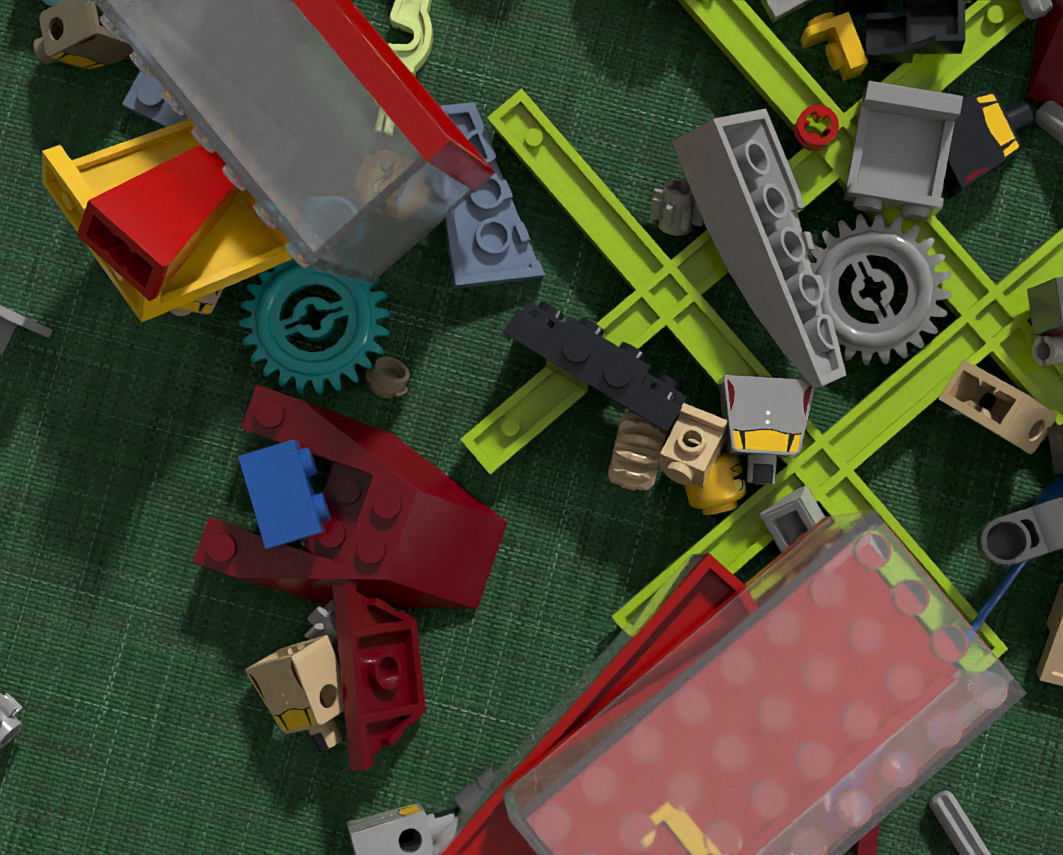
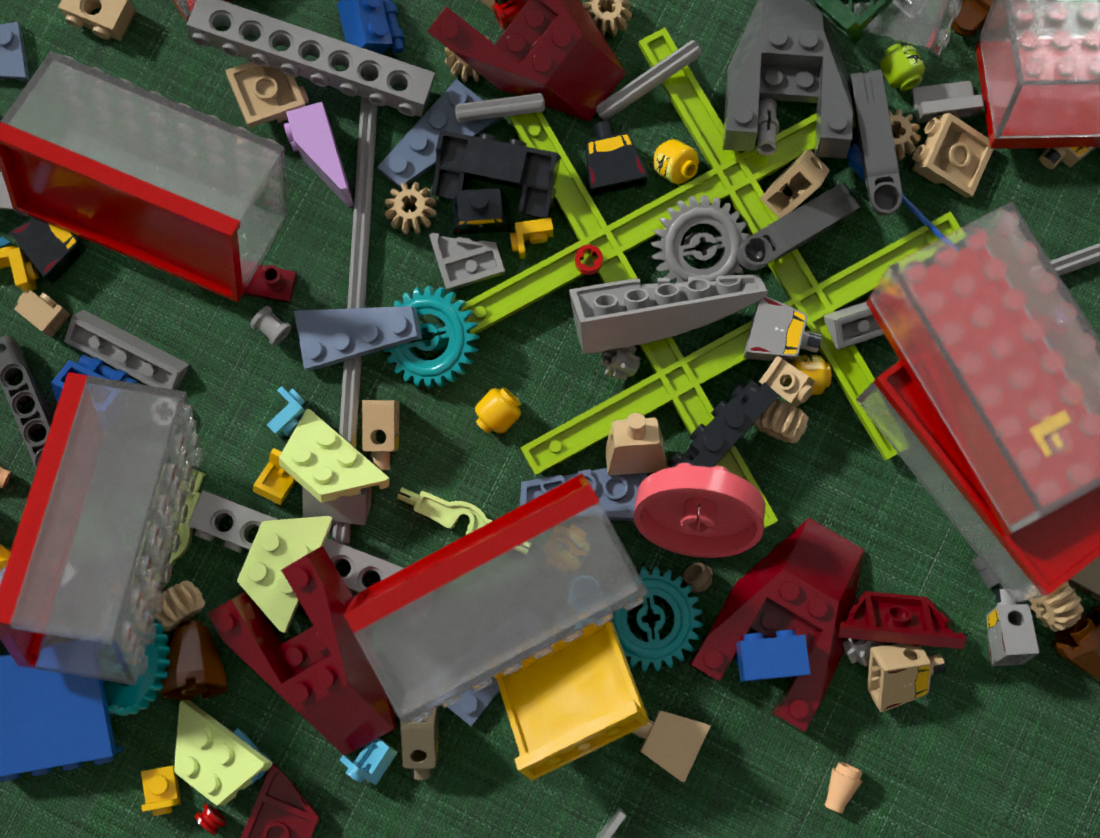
camera: 80 degrees left, 5 degrees down
red slope [76,139,247,301] -> none
light grey panel [843,81,963,220] -> none
none -> yellow head [475,387,521,434]
none -> tan torso [605,413,667,476]
none -> tan torso [631,710,710,782]
none -> coral piece [634,463,766,558]
none -> yellow head [654,139,699,184]
none -> dark grey piece [737,182,862,270]
none -> light nougat cone [825,762,863,813]

